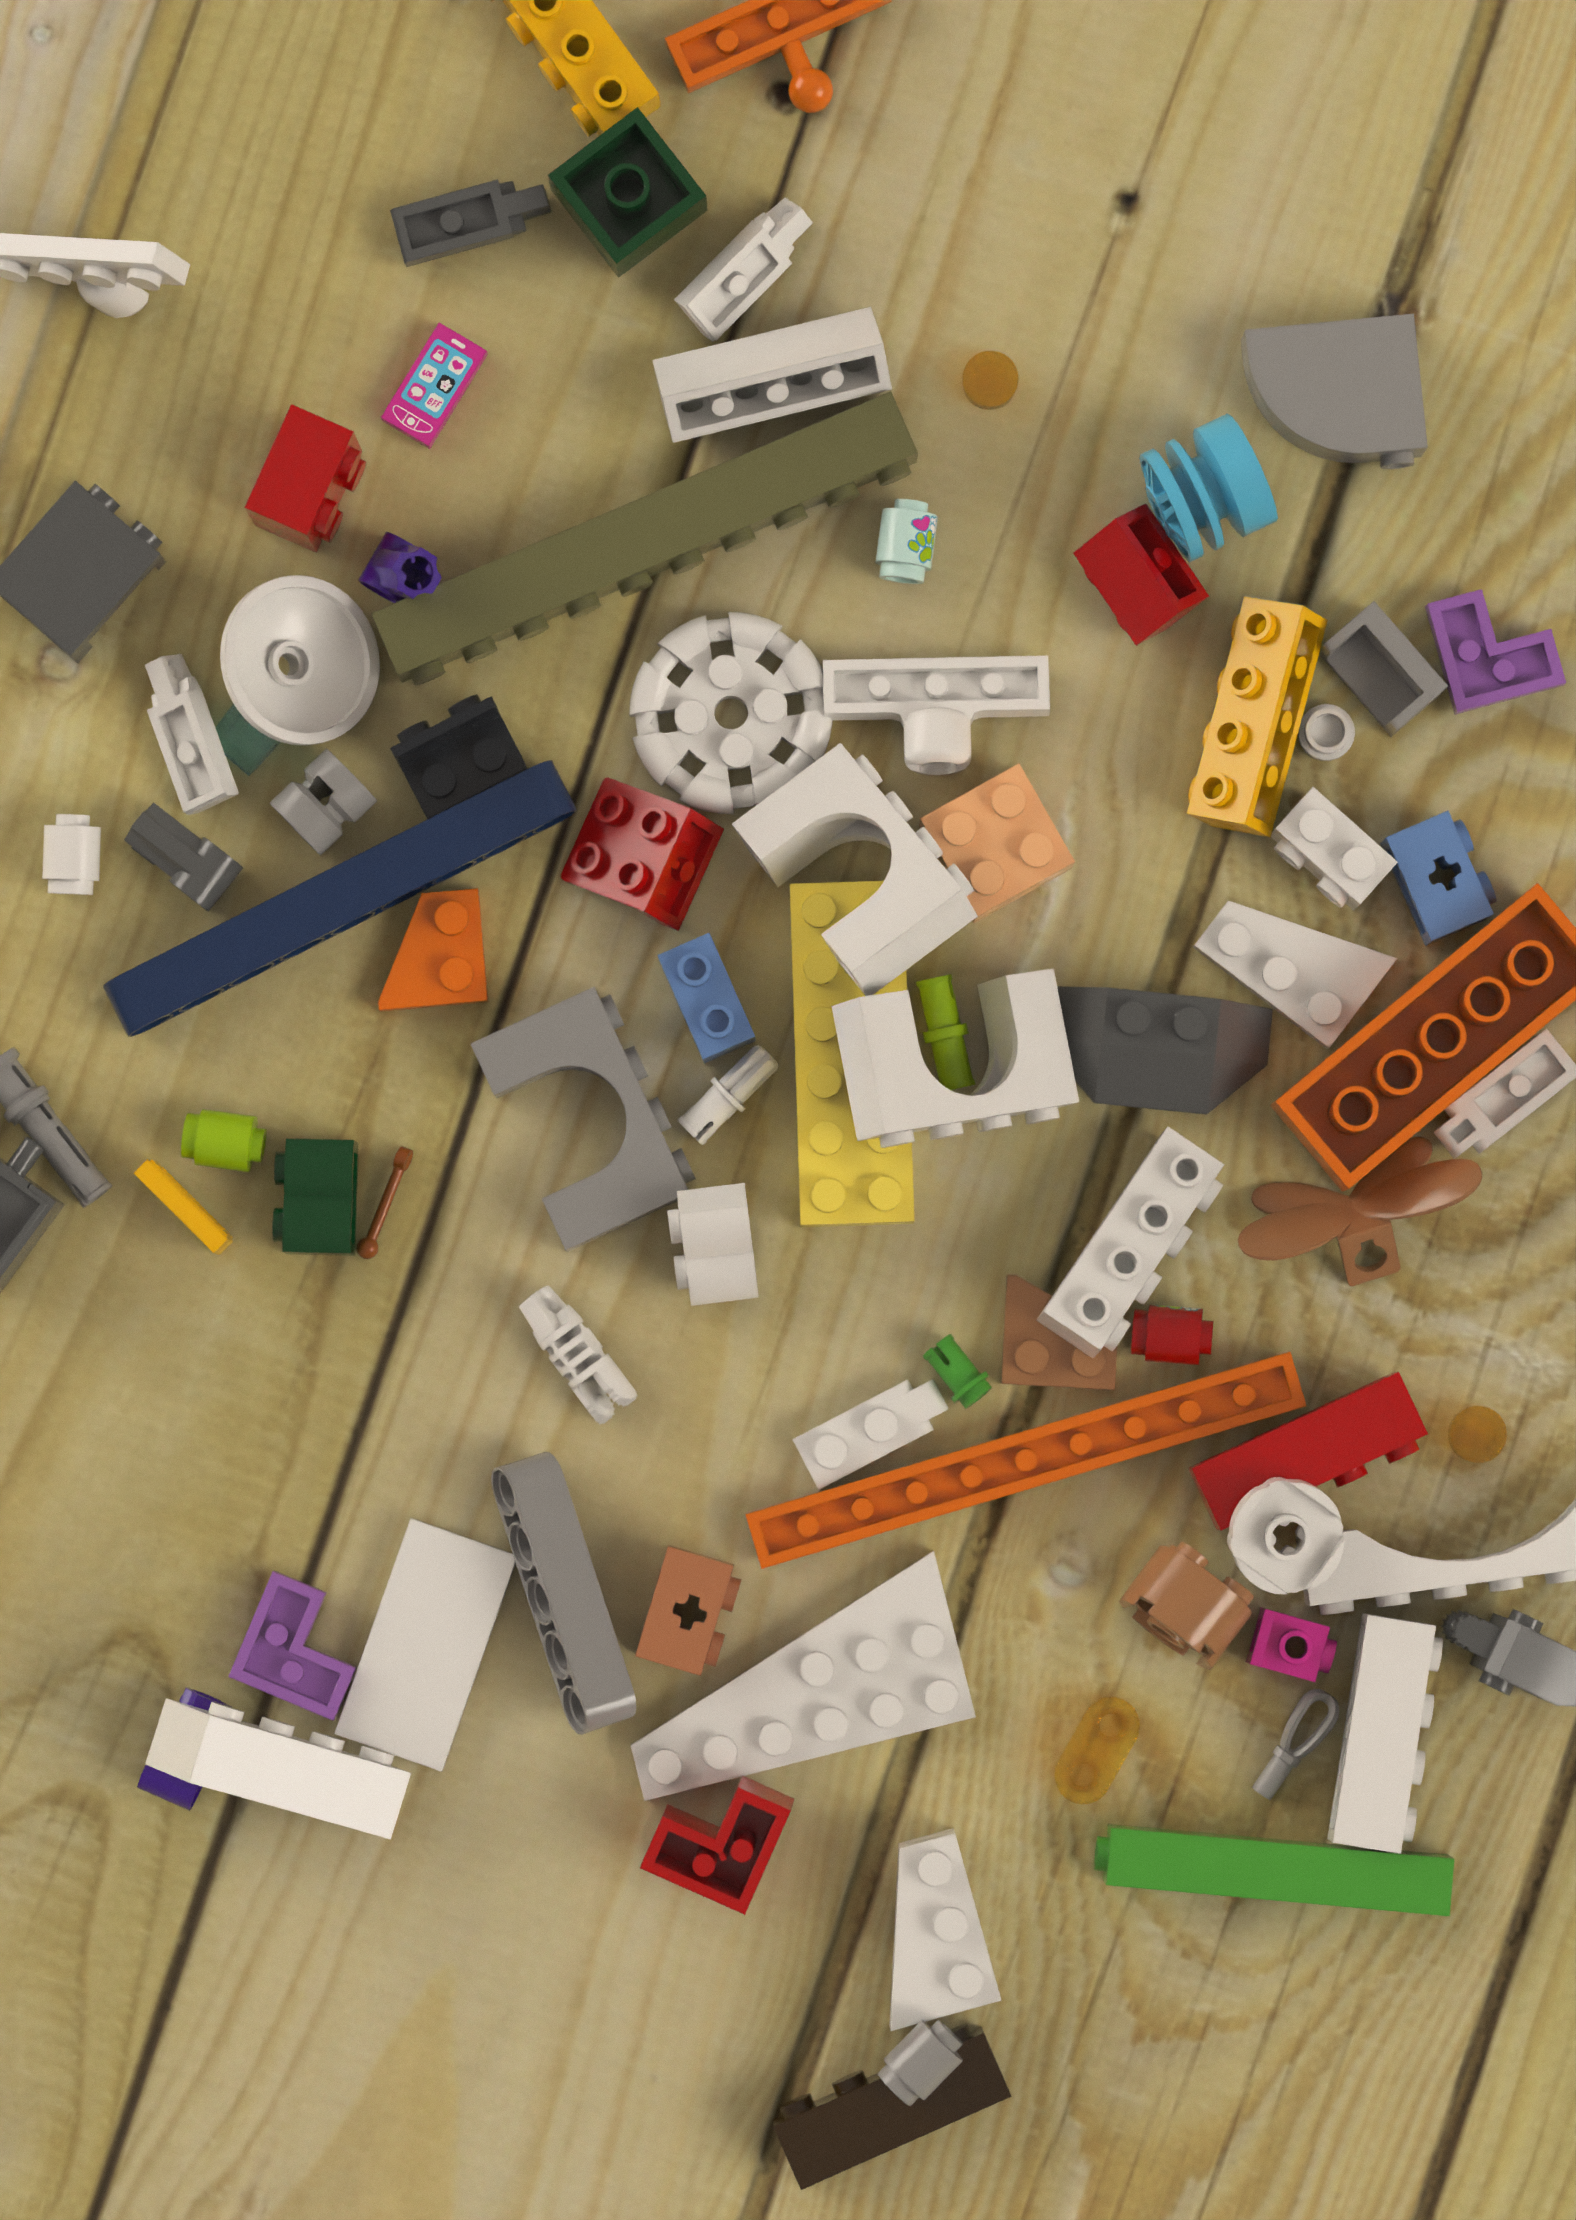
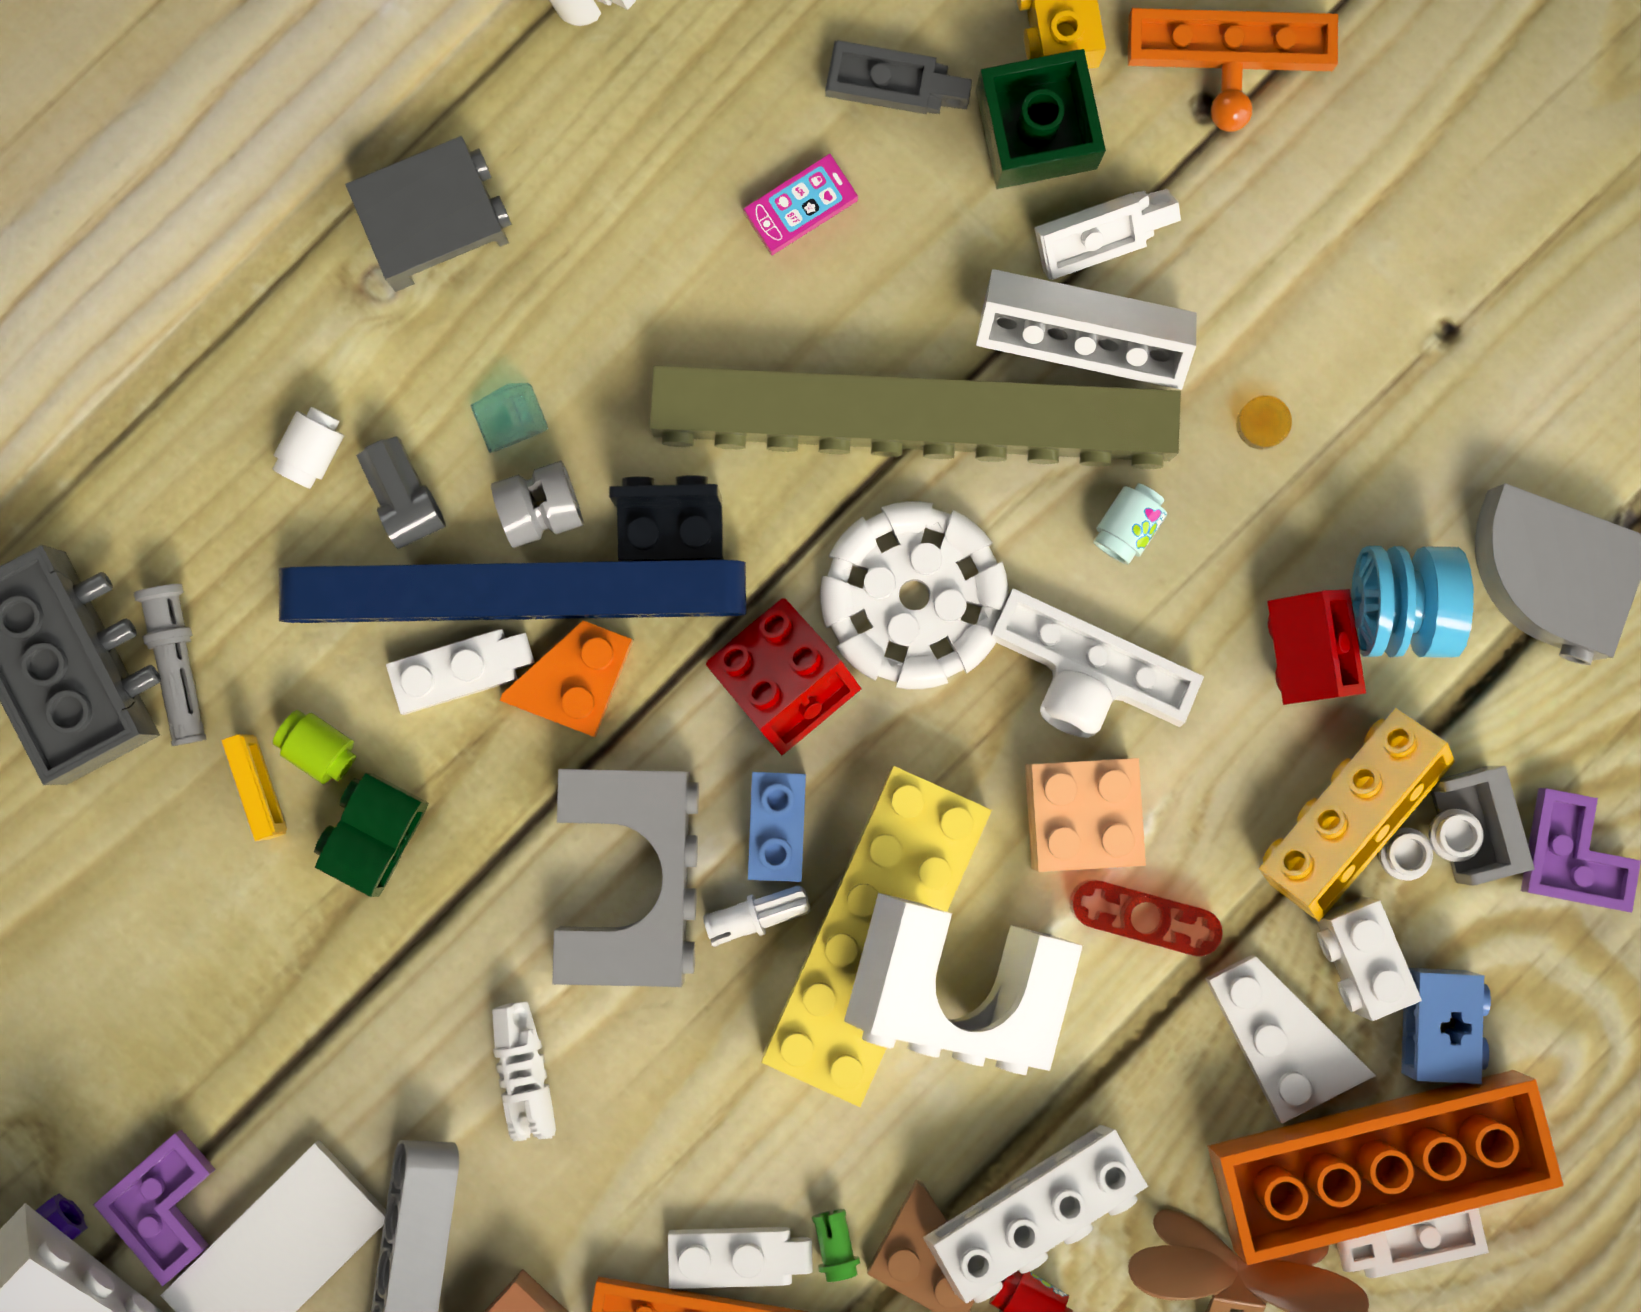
camera: 20 degrees right, 0 degrees up
white hinge [145,654,239,815] -> none
white dish [220,575,380,745] -> none
red brick [244,404,366,553] -> none
dark orange hinge [356,1146,413,1259] -> none
dark purple piece [358,532,442,603] -> none
white brick [667,1183,759,1306] -> none
white arch [732,743,978,996] -> none
lime pin [916,974,976,1090] -> none
dark grey wedge [1057,986,1273,1115] -> none
none -> white hinge [386,629,535,715]
none -> clear red beam [1069,879,1223,957]
none -> white plate [1428,809,1484,862]

